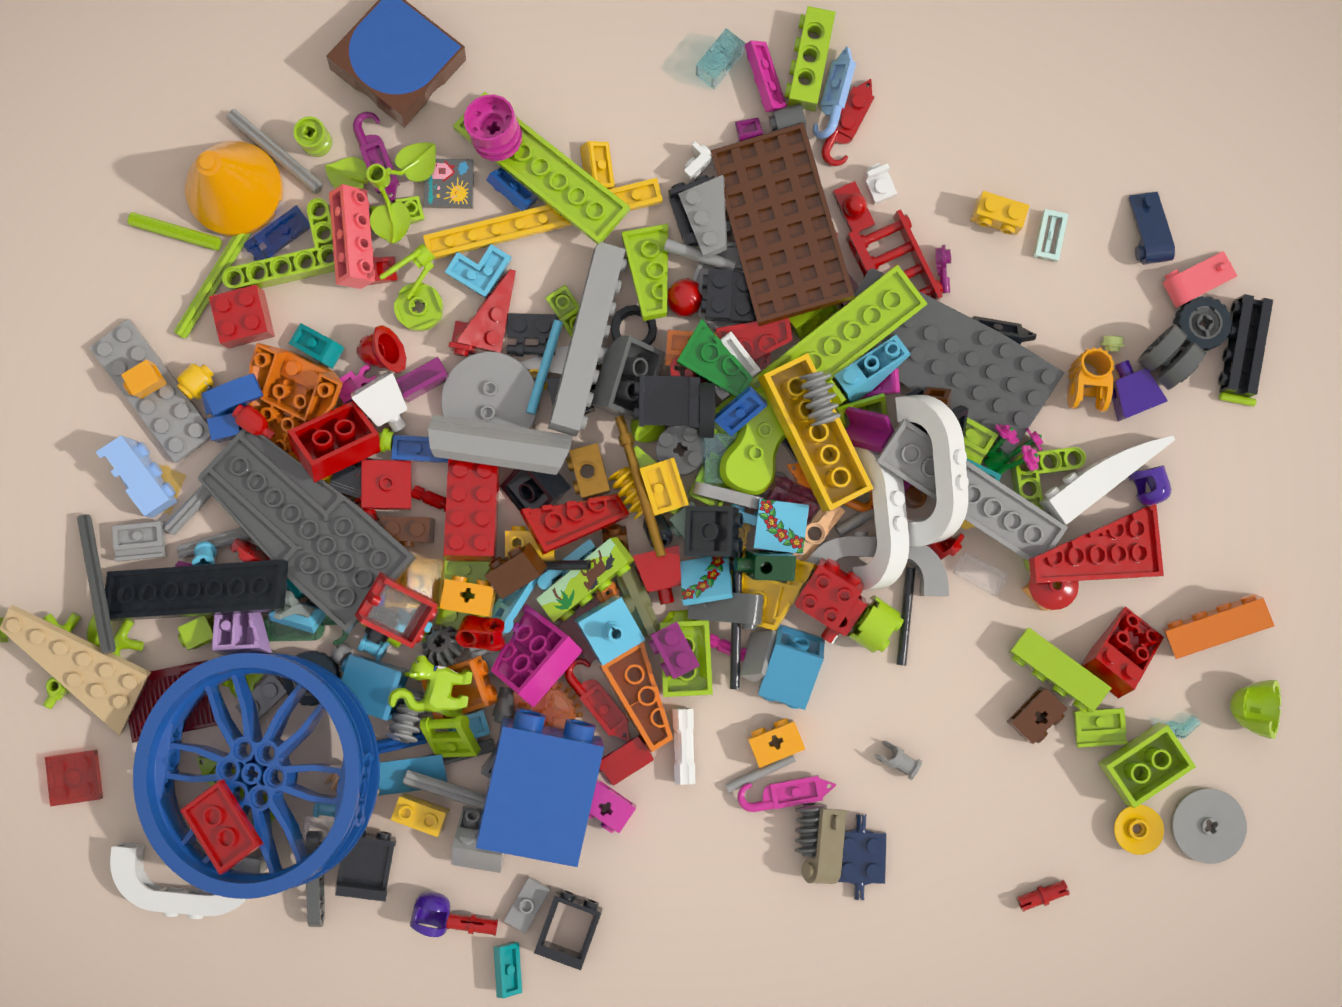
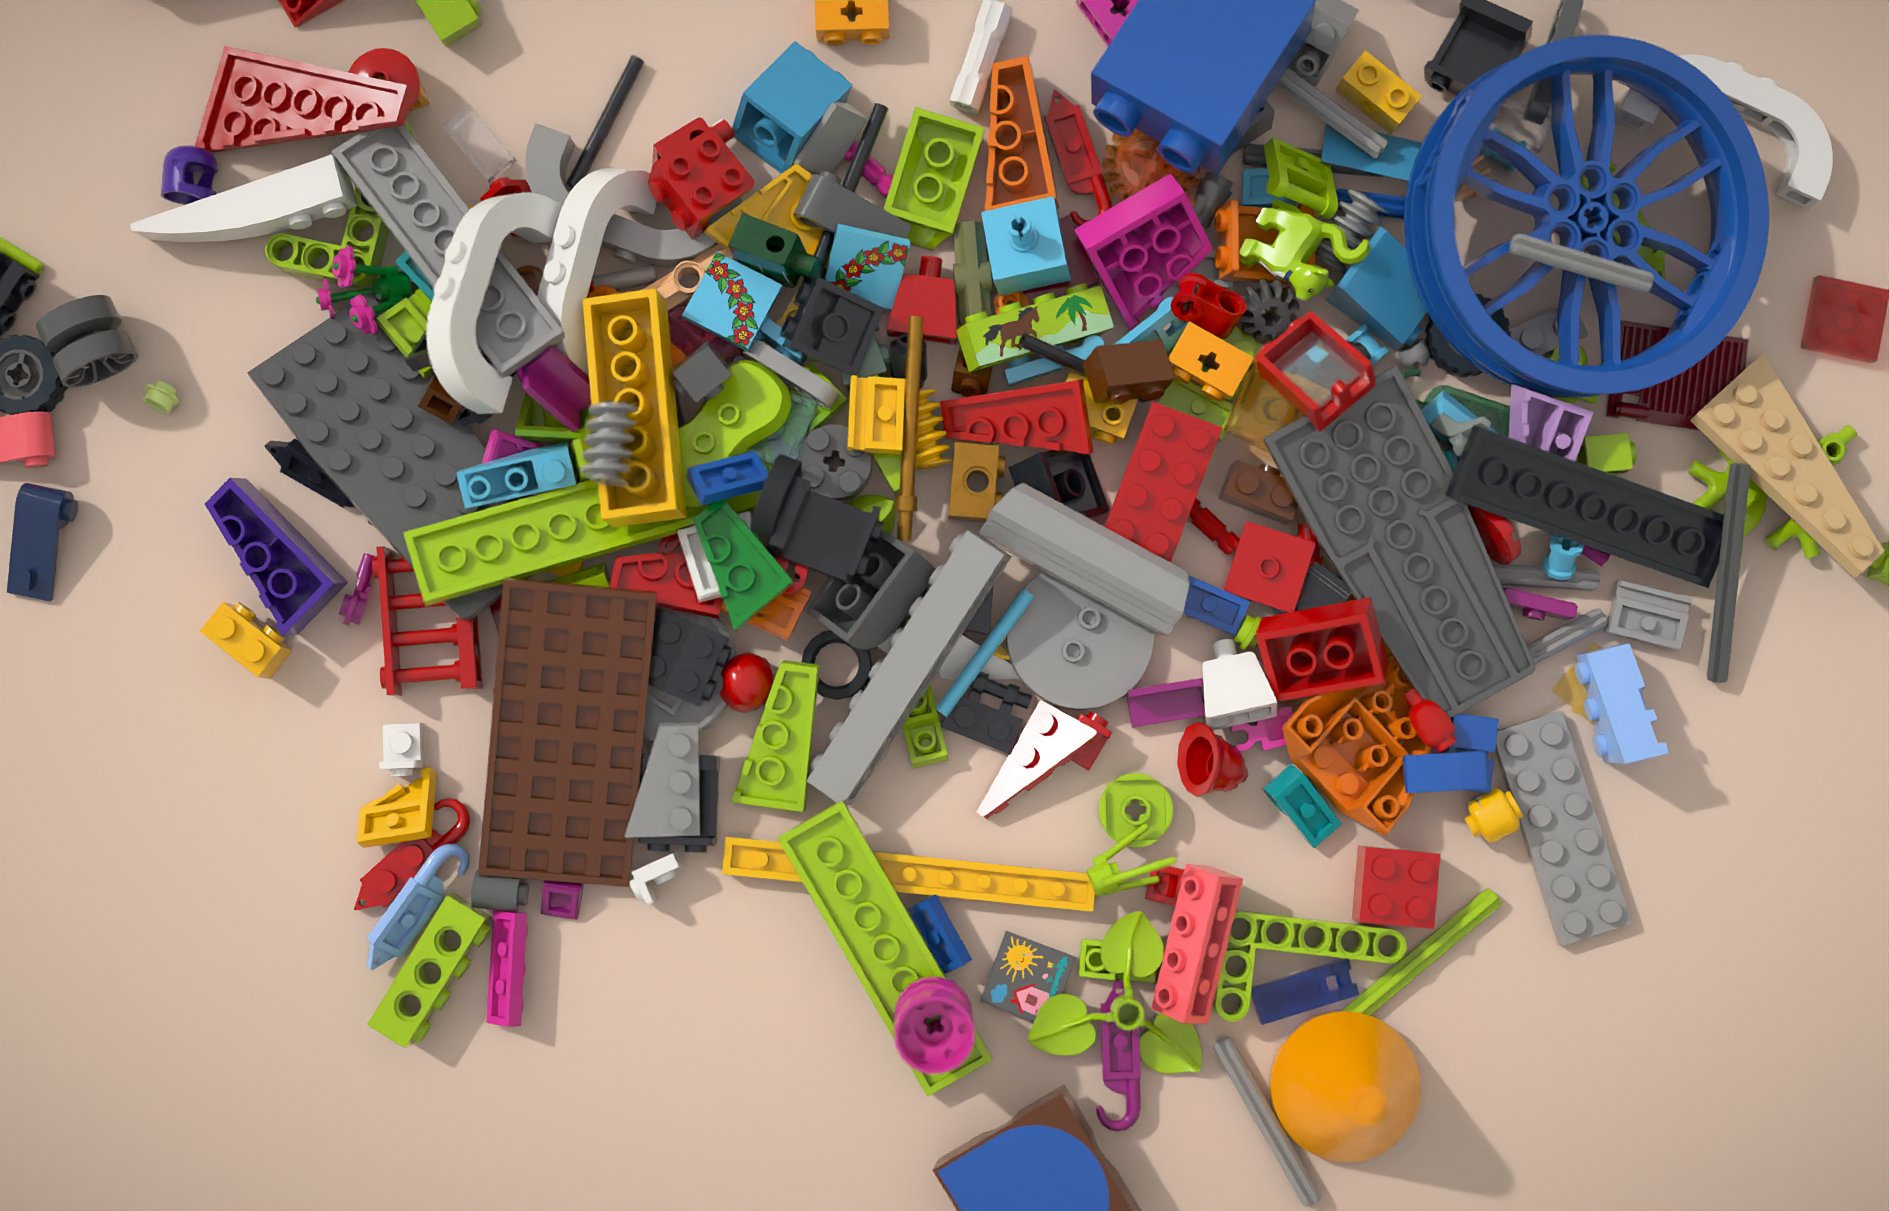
camera: 160 degrees left, 0 degrees up
light orange brick [121,359,167,399] -> none
lime axle [127,212,222,251] -> none
red tile [180,779,264,875] -> none
lime wheel [293,116,332,157] -> none
medium azure plate [445,244,512,298] -> none
yellow slope [580,141,615,190] -> none
red panel [600,735,654,785] -> none
magenta bracket [649,622,700,680] -> none
light grey piece [664,239,737,271] -> none
clear light blue brick [696,28,745,89] -> none
red tile [833,181,875,232] -> none
lime brick [847,595,904,653] -> none
light aqua tile [1033,209,1068,262] -> none
light orange piece [1067,347,1115,412] -> none
dark purple torso [1112,360,1168,422] -> none
none -> dark purple wedge [205,477,348,636]
none -> yellow wing [356,767,437,848]
none -> dark grey brick [672,340,732,403]
none -> magenta plate [1503,587,1578,621]
none -> light grey axle [1509,234,1654,293]

